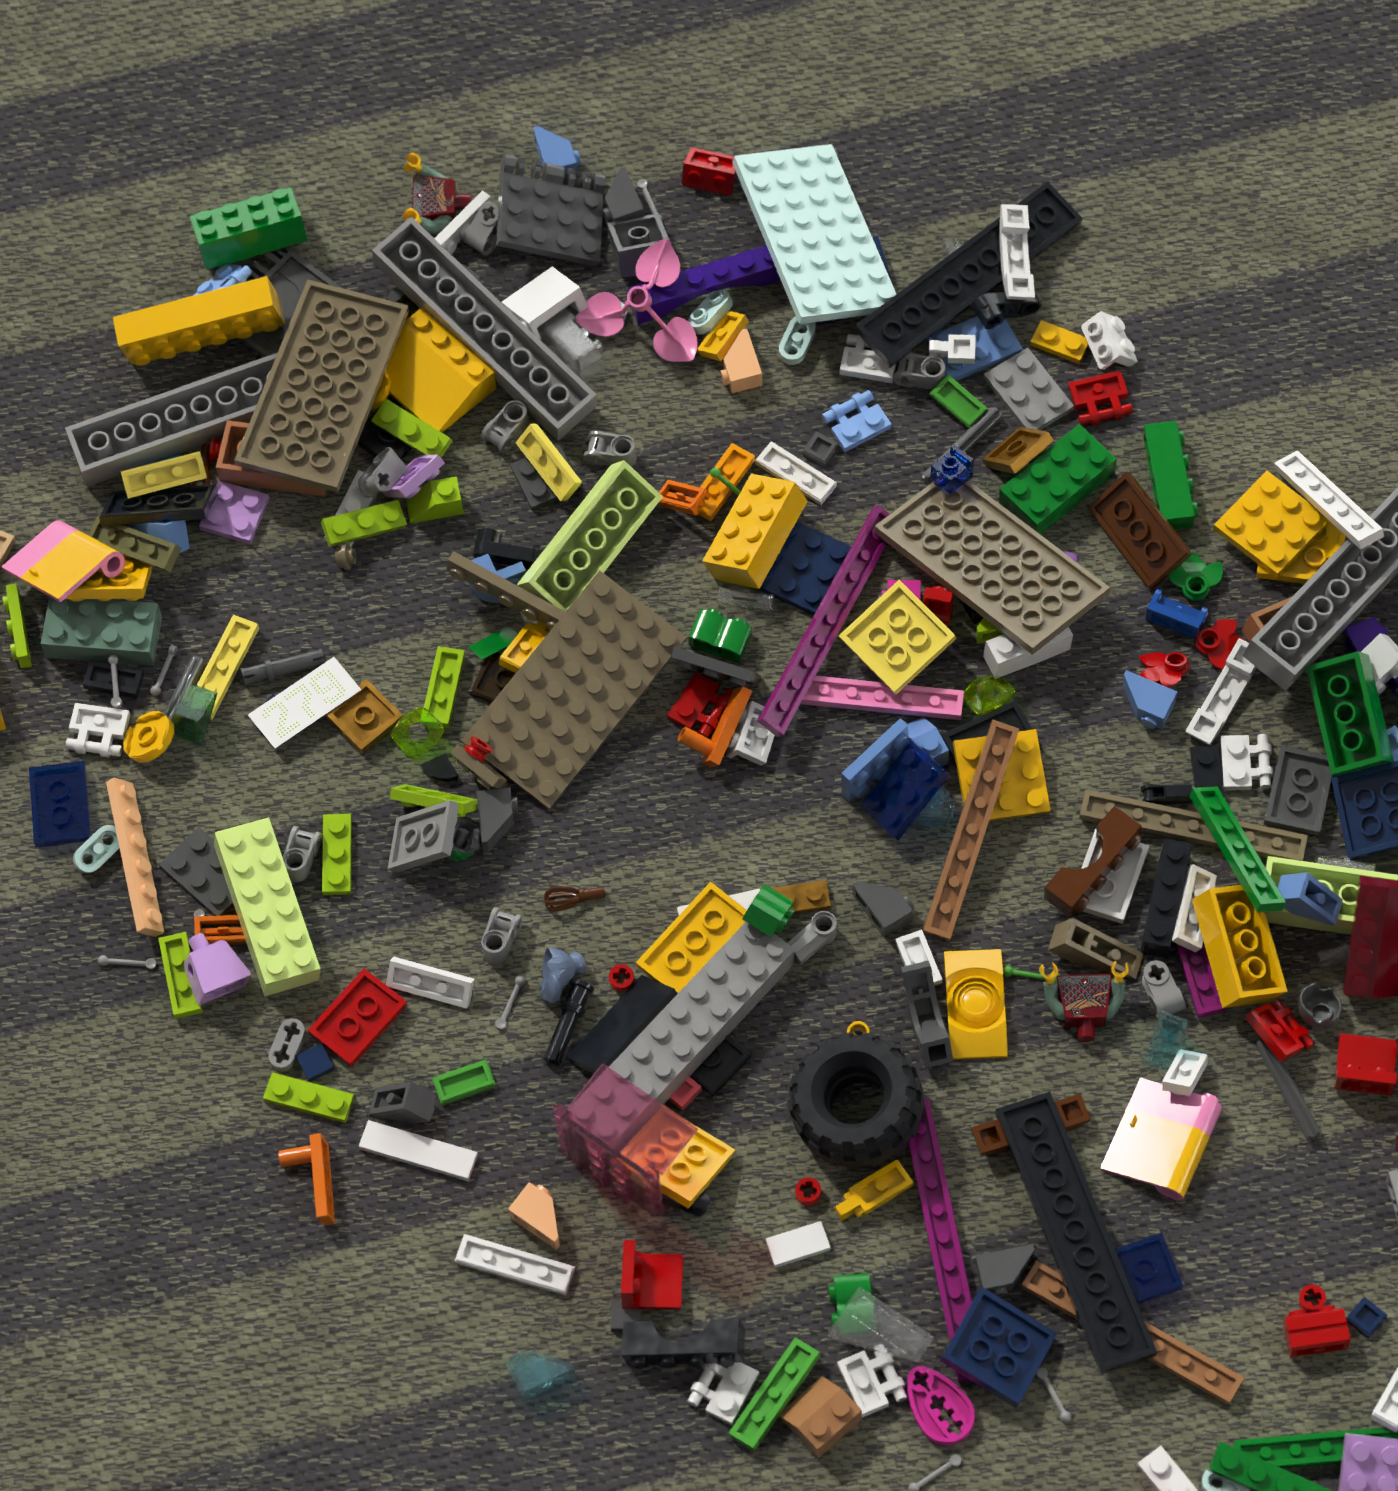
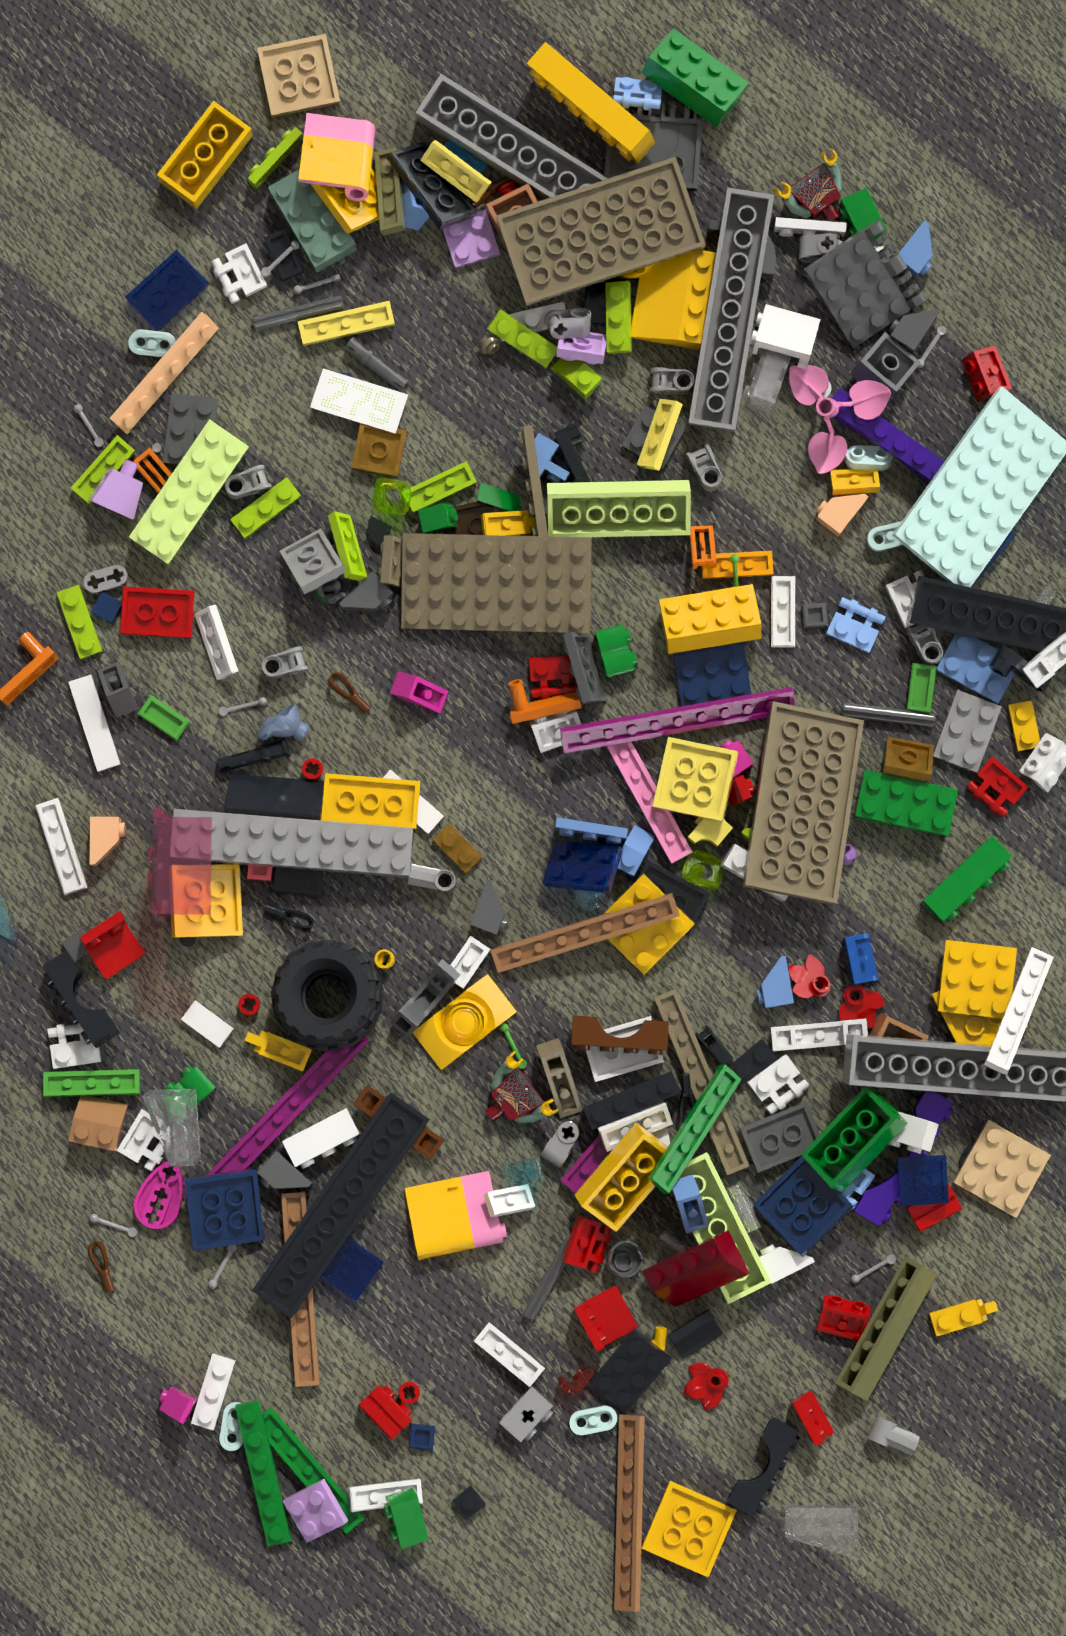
camera: 45 degrees right, 20 degrees up
yellow tile [123,711,174,763] -> none
clear green slope [173,684,218,745] -> none
red bush [464,736,493,762] -> none
clear pin [717,587,774,612] -> none
green brick [742,884,795,937] -> none
white plate [929,335,976,364] -> none
clear blue brick [931,445,974,494] -> none
reddish brown tile [1087,472,1193,590] -> none
green plate [1168,552,1223,601] -> none
none -> black piece [263,903,314,931]
none -> white brick [282,1108,360,1169]
none -> dark pink slope [390,671,449,713]
none -> green brick [418,503,458,534]
none -> white plate [474,1322,545,1387]
none -> black piece [679,1073,695,1123]
none -> light yellow brick [687,817,733,848]
none -> green brick [838,188,887,240]

